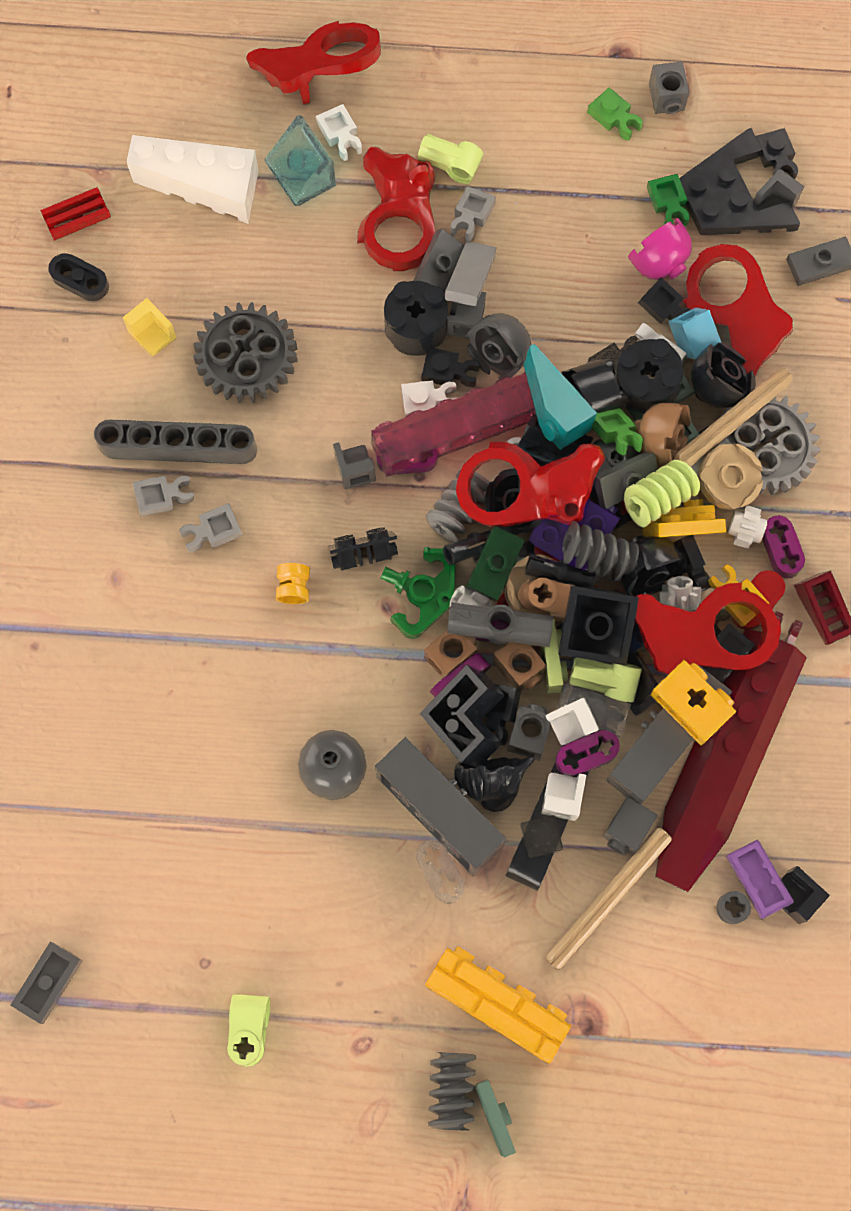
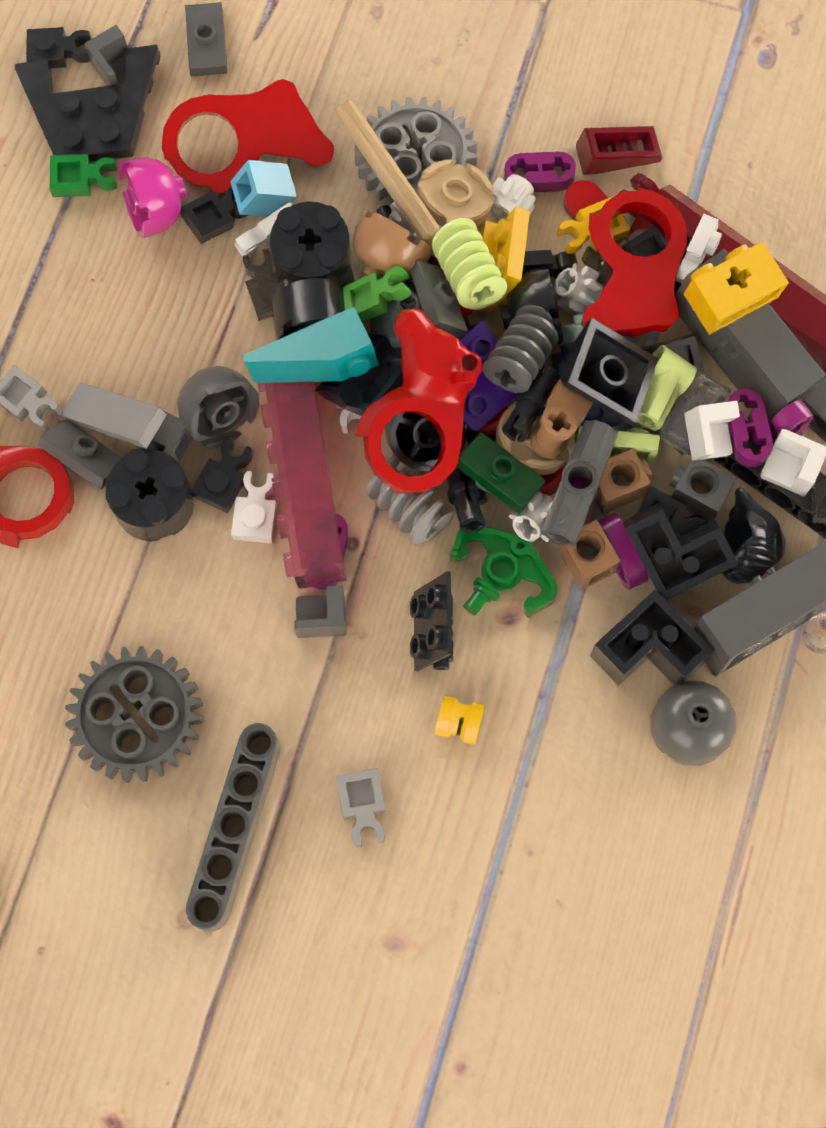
camera: 75 degrees left, 0 degrees up
light yellow panel [123,298,177,356] -> none
light grey plate [132,476,194,517] -> none
black cylinder [690,342,756,408] -> none
none -> black brick [590,590,715,686]
none -> white plate [675,214,722,284]
none -> magenta beam [769,399,814,440]

